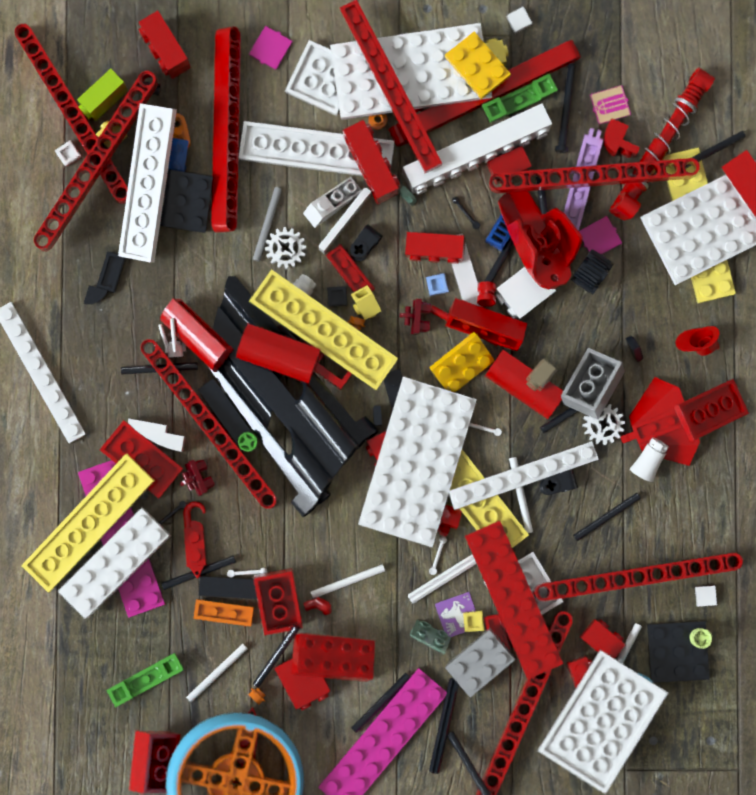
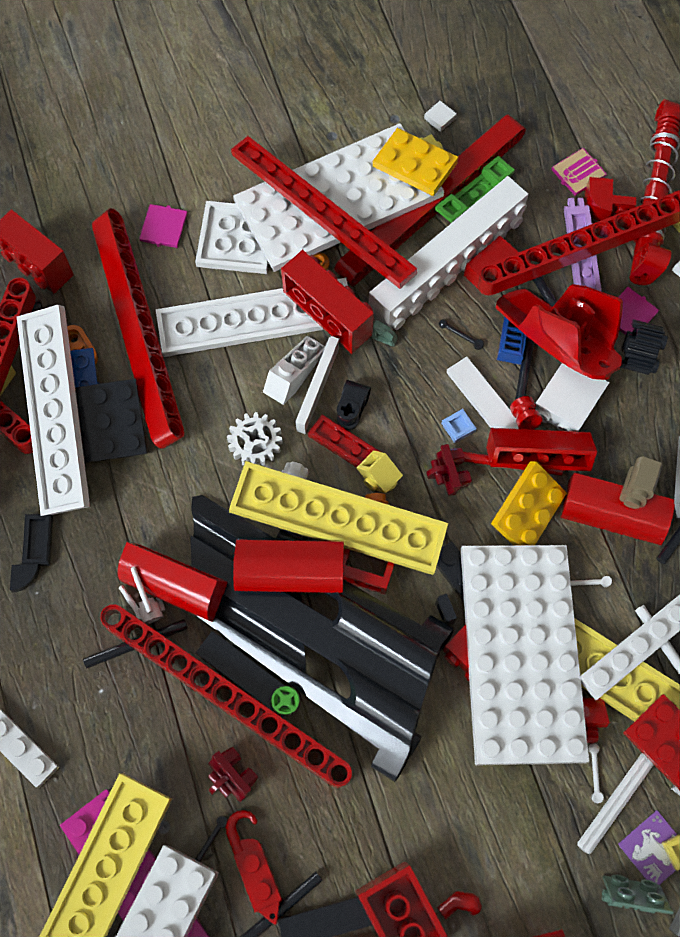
camera: 15 degrees left, 15 degrees down
red plate [100,420,183,499] -> none
white slope [128,419,186,452] -> none
white hinge [227,568,267,578] -> none
light grey bar [253,187,282,262] -> none
white bar [311,564,385,599] -> none
black tile [327,286,347,307] -> none
red brick [405,232,466,264] -> none
black bar [555,63,575,153] -> none

